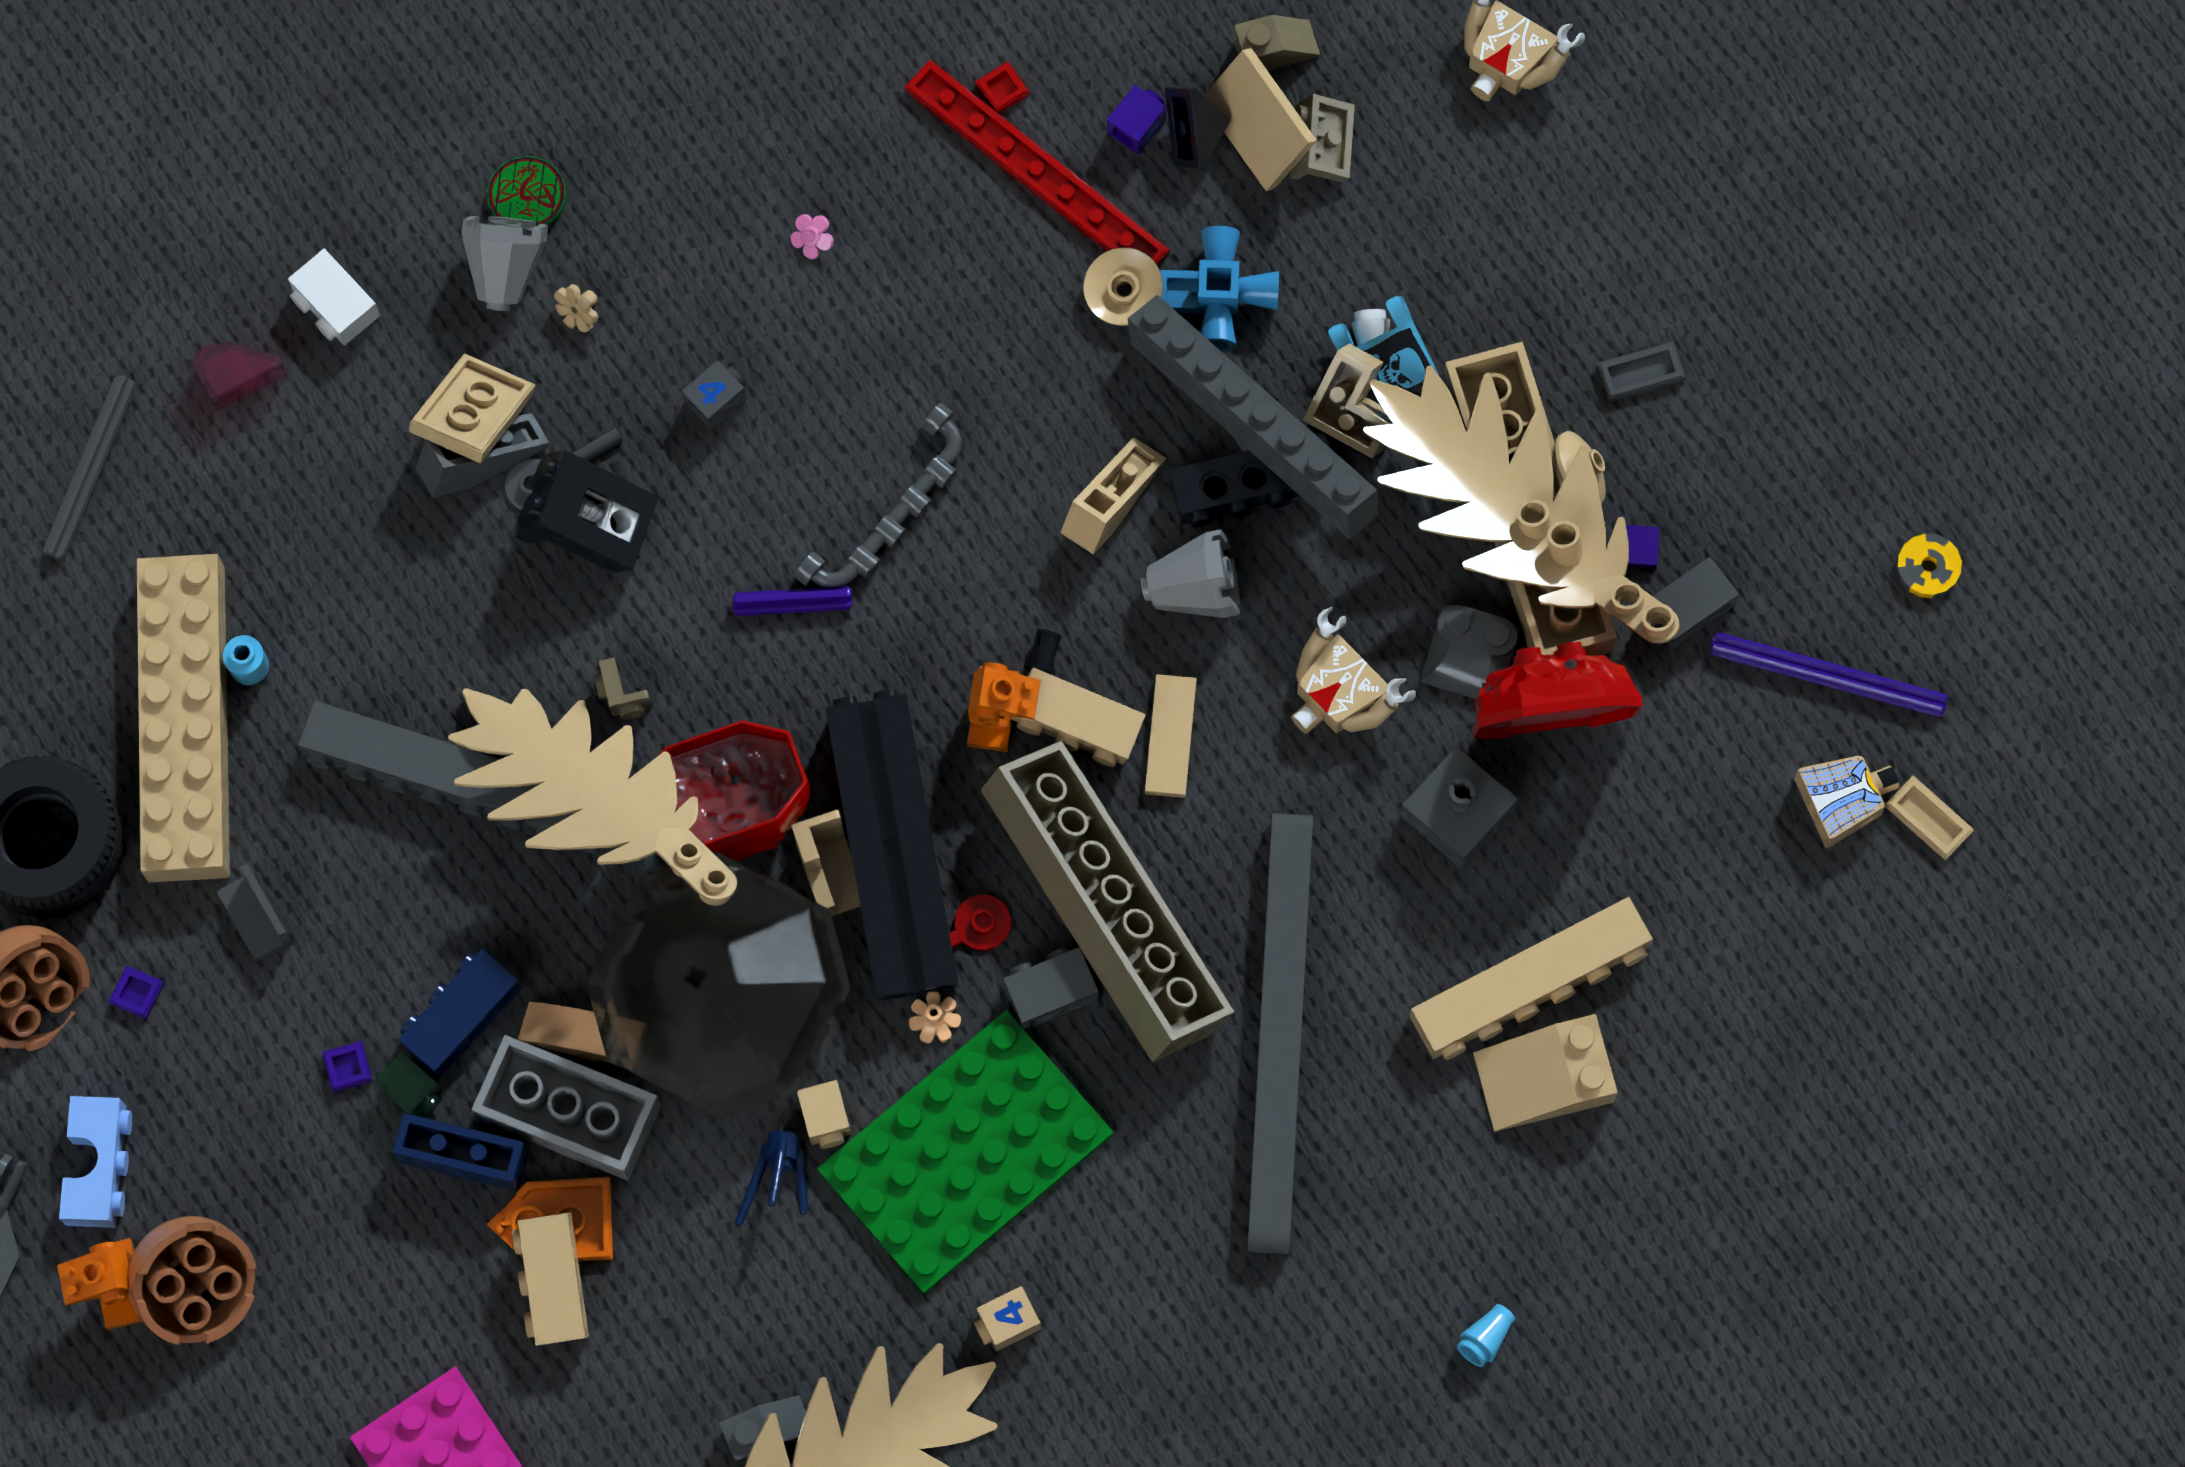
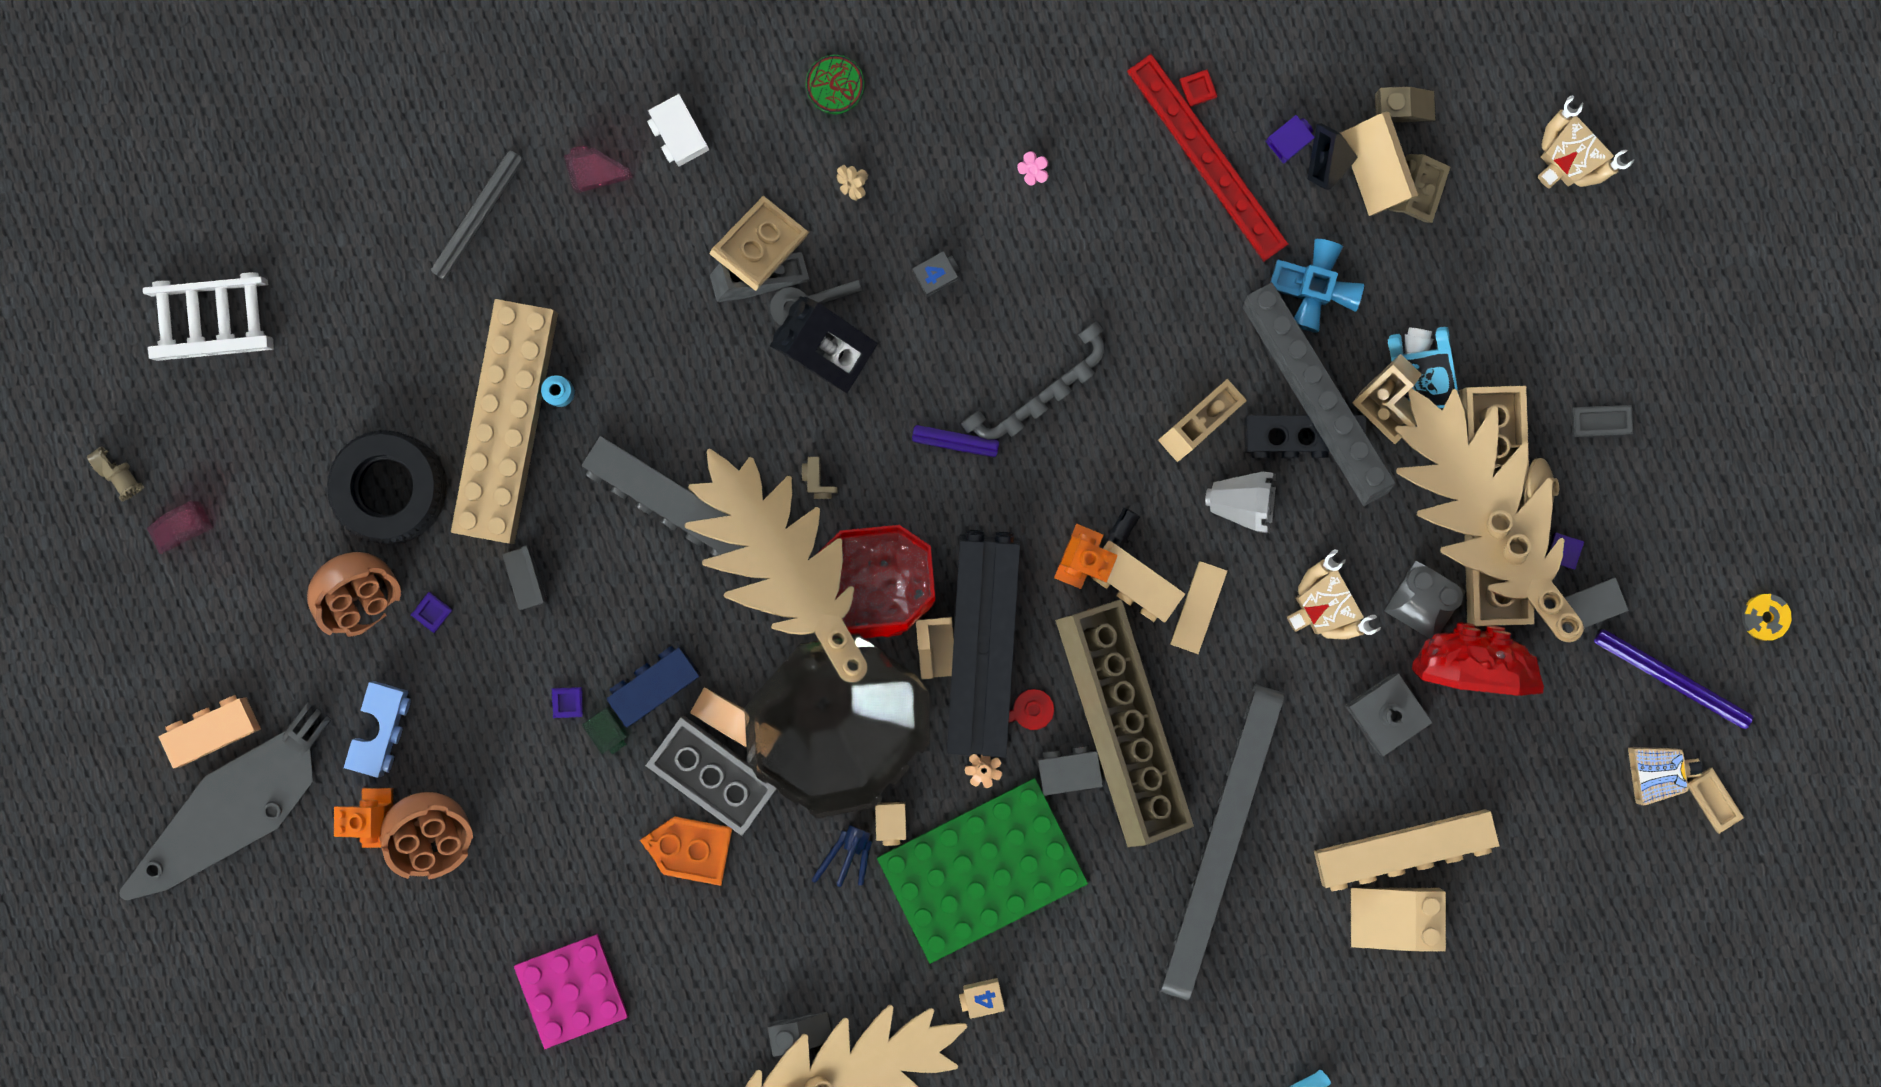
camera: 10 degrees right, 15 degrees up
dark blue brick [392,1113,529,1192] -> none
light grey cone [462,216,548,311] -> none
tan brick [512,1213,589,1346] -> none
tan dish [1083,248,1163,326] -> none

